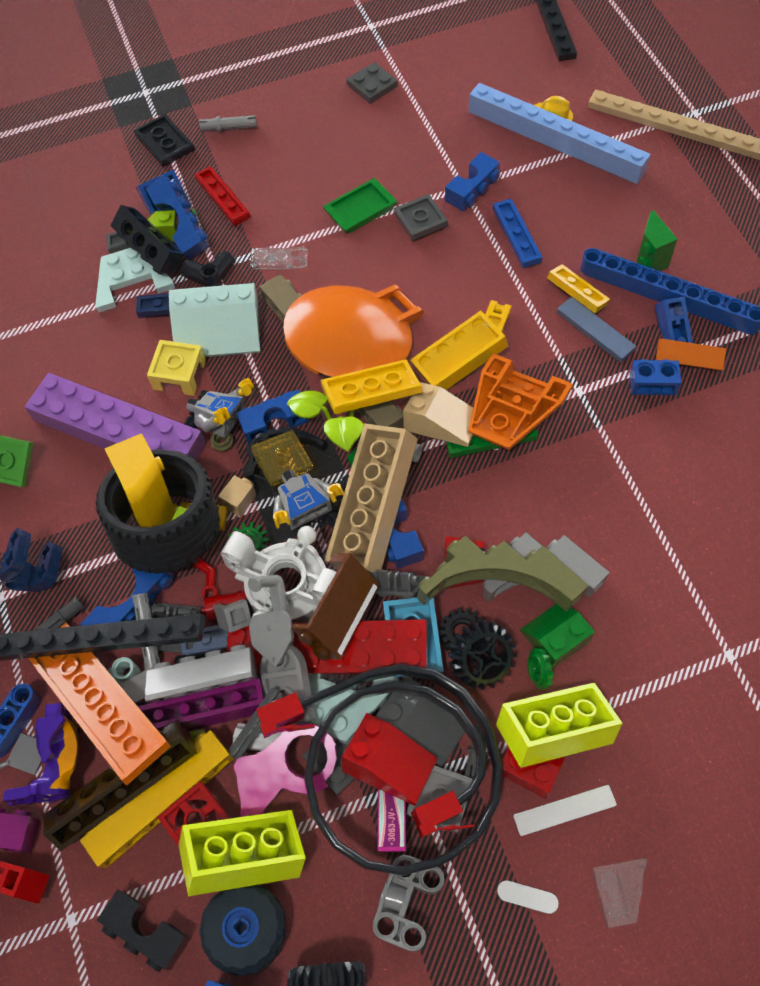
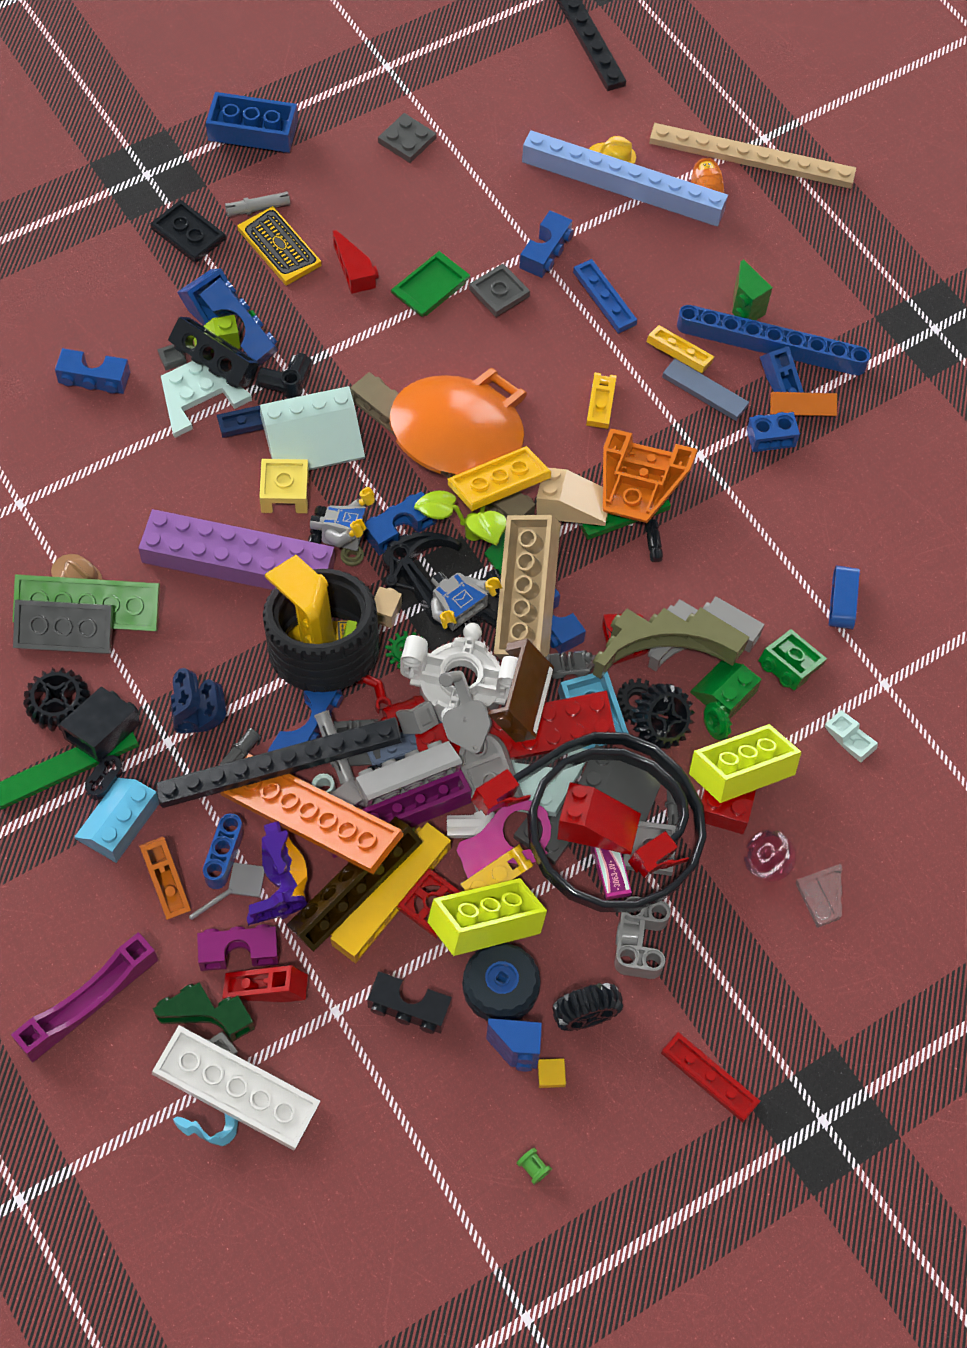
camera: 20 degrees left, 0 degrees up
red tile [194,166,251,226] -> none
dark grey axle [228,688,284,759] -> none
clear hinge [250,247,308,269] -> none
clear yellow plate [251,430,313,486] -> none
yellow slope [410,311,508,390] -> none
white sticker [497,881,558,914] -> none
white sticker [514,785,617,836] -> none
none -> blue arch [55,348,130,394]
none -> blue brick [206,92,298,153]
none -> tile [237,206,322,286]
none -> red slope [332,230,379,294]
none -> yellow plate [460,844,533,891]
none -> black axle [645,519,663,562]
none -> orange piece [691,158,724,193]
none -> clear pink cylinder [744,830,796,882]
none -> green plate [758,629,827,691]
none -> light aqua slope [825,710,878,762]
none -> blue beam [829,565,860,630]

